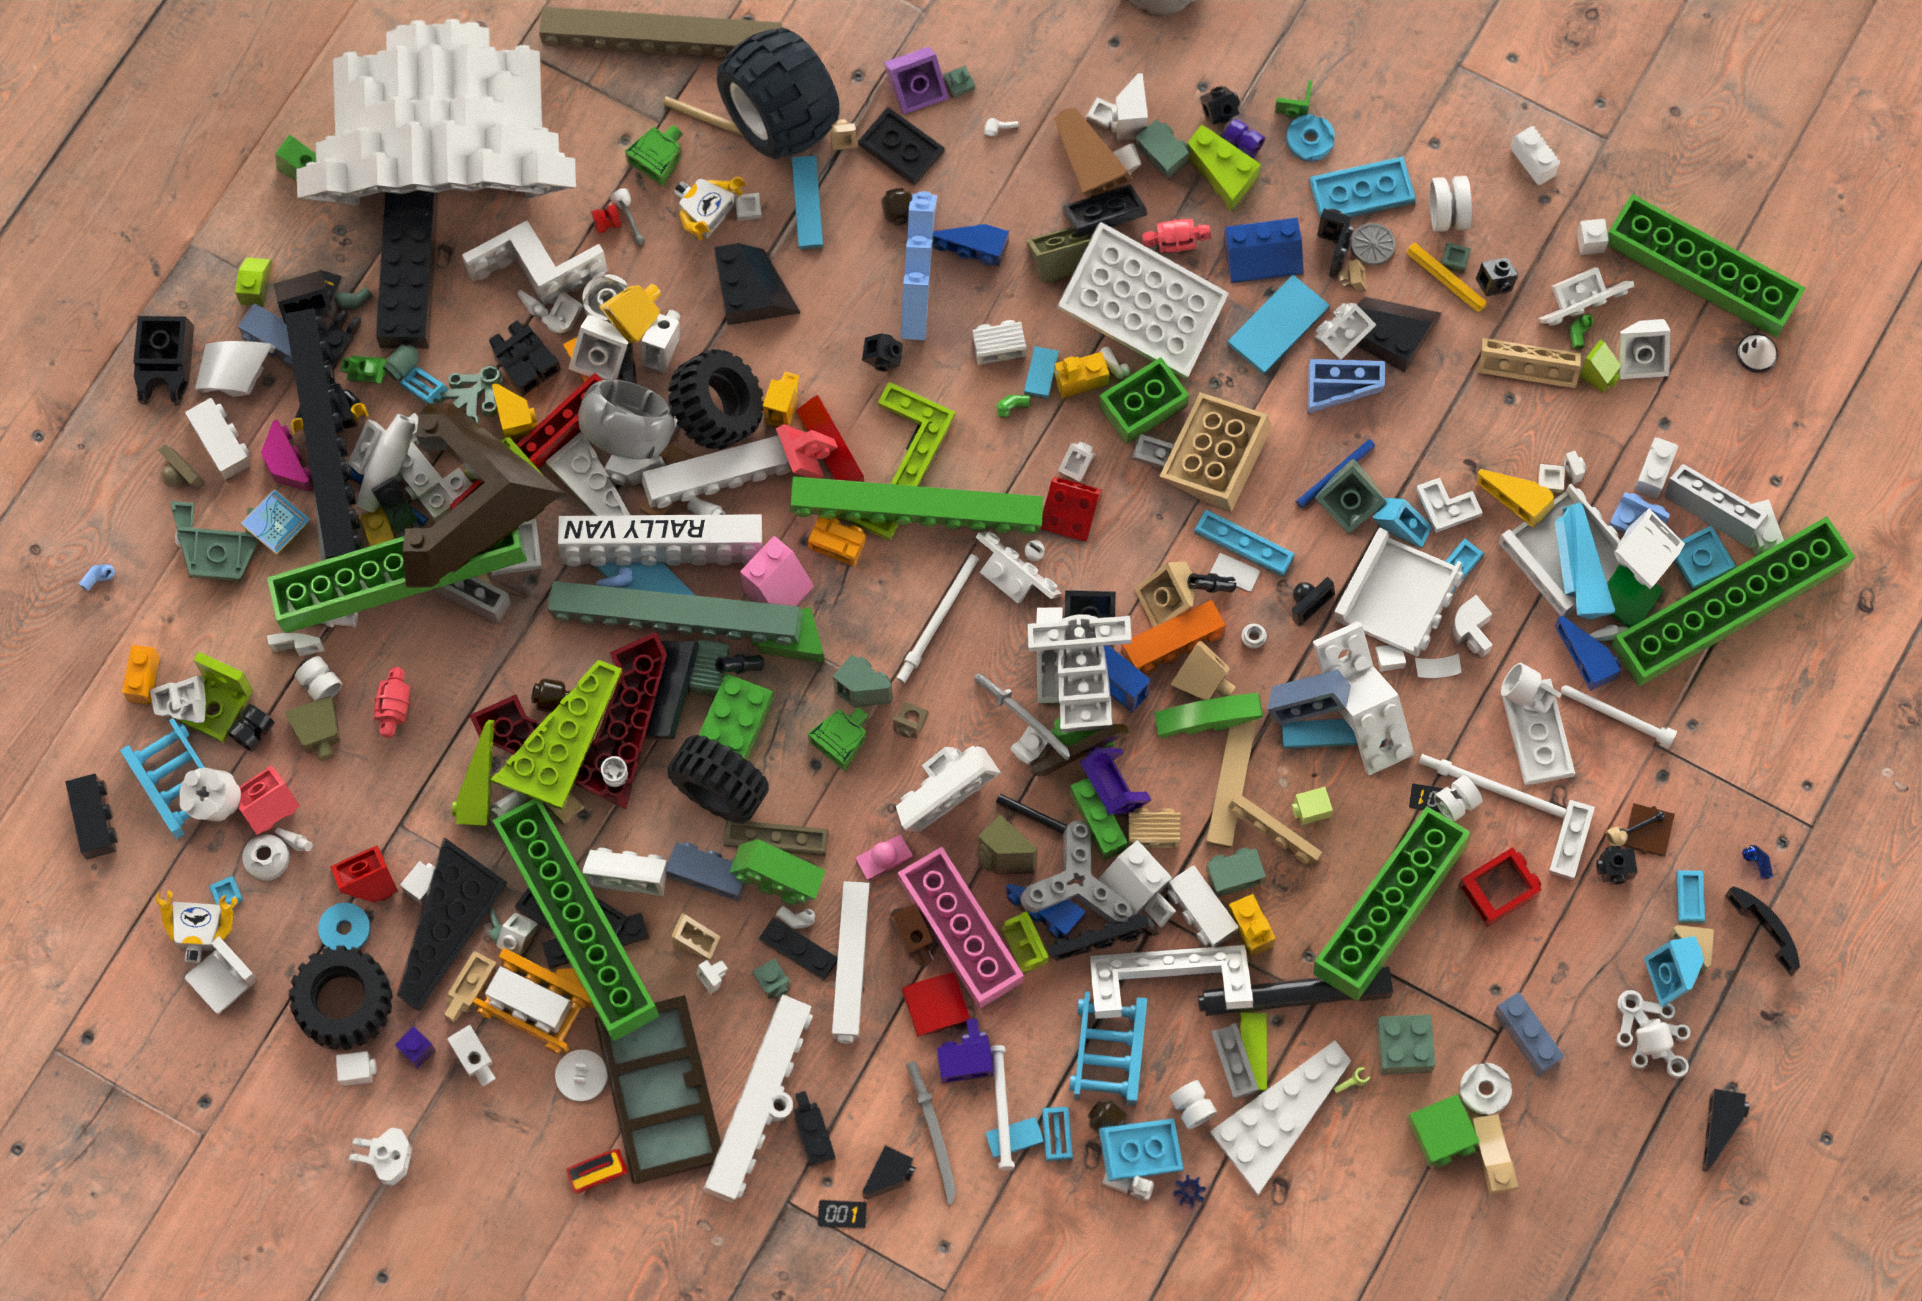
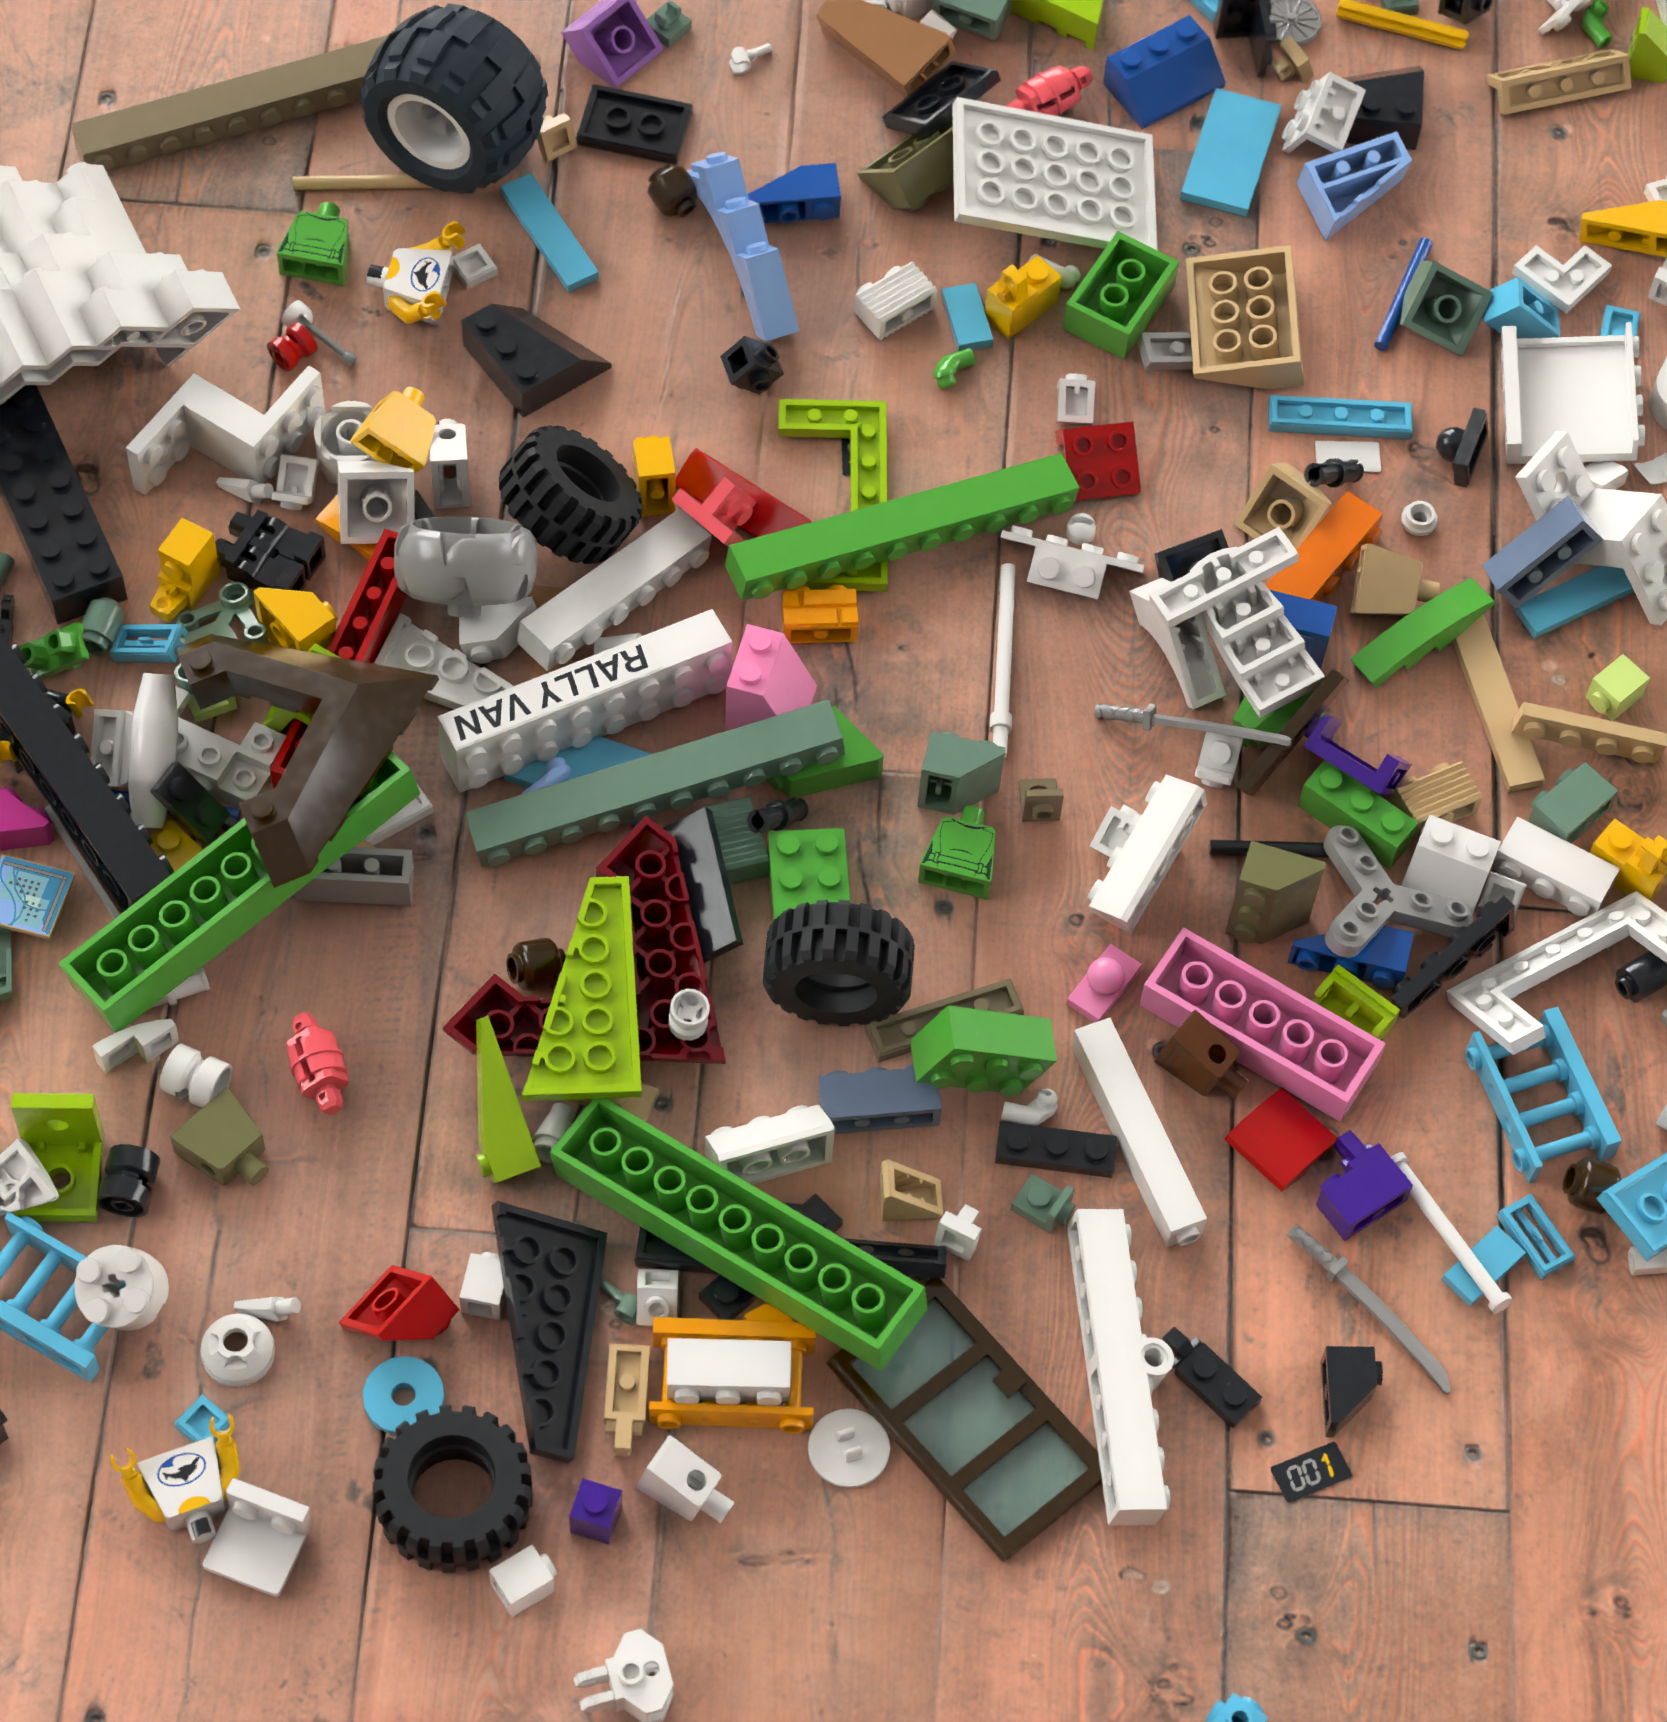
camera: 30 degrees left, 10 degrees down
coral slope [238,765,300,835] -> none
slope [566,1149,628,1194] -> none
none -> yellow hinge [149,518,220,622]
none -> black plate [843,1238,946,1281]

